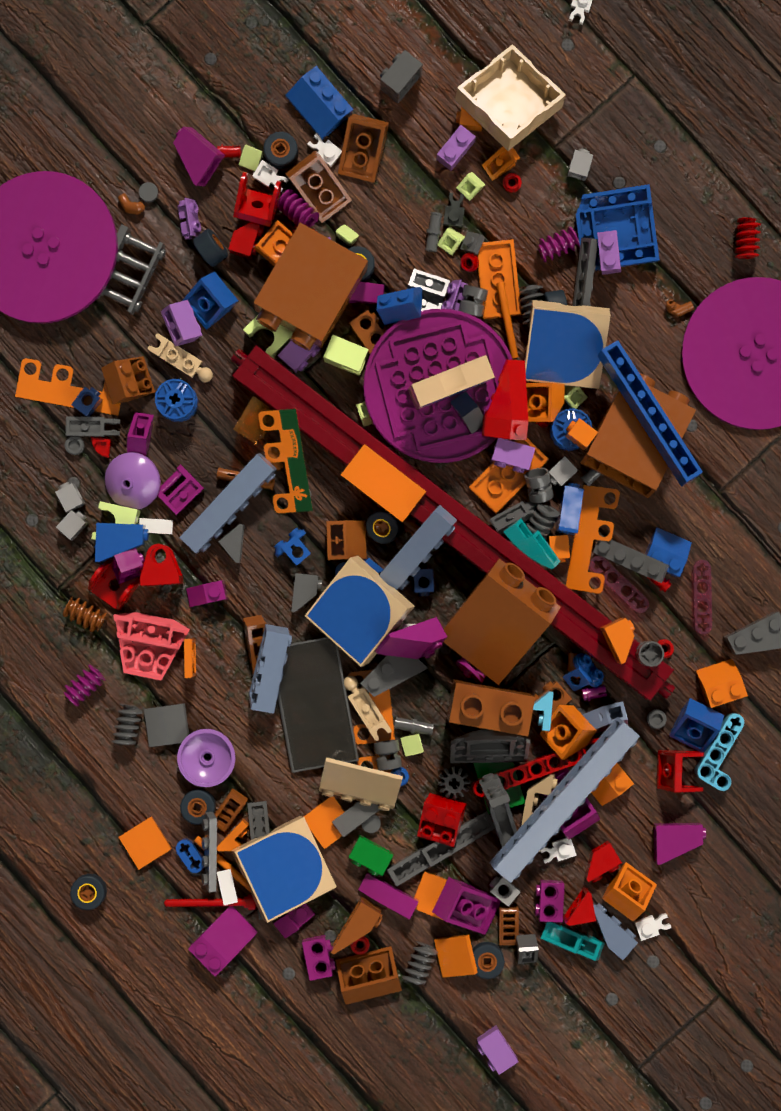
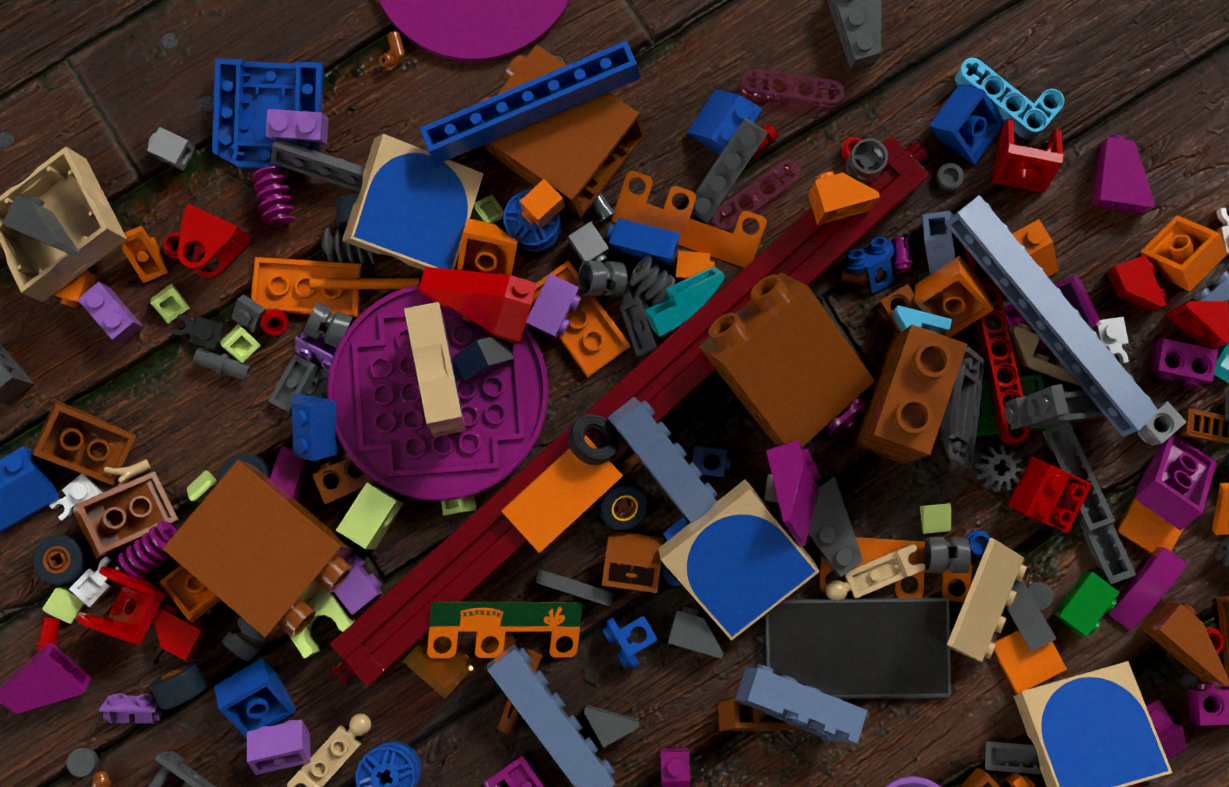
camera: 75 degrees left, 5 degrees down
dark grey pin [394,717,434,736] -> none
orange slope [695,659,748,708] -> none
none -> dark grey slope [2,195,80,258]
none -> tan bar [104,459,151,486]
none -> red hose [178,204,251,279]
none -> dark grey wheel [222,616,270,662]
none -> dark grey beam [535,569,615,606]
none -> black tyre [568,414,619,465]

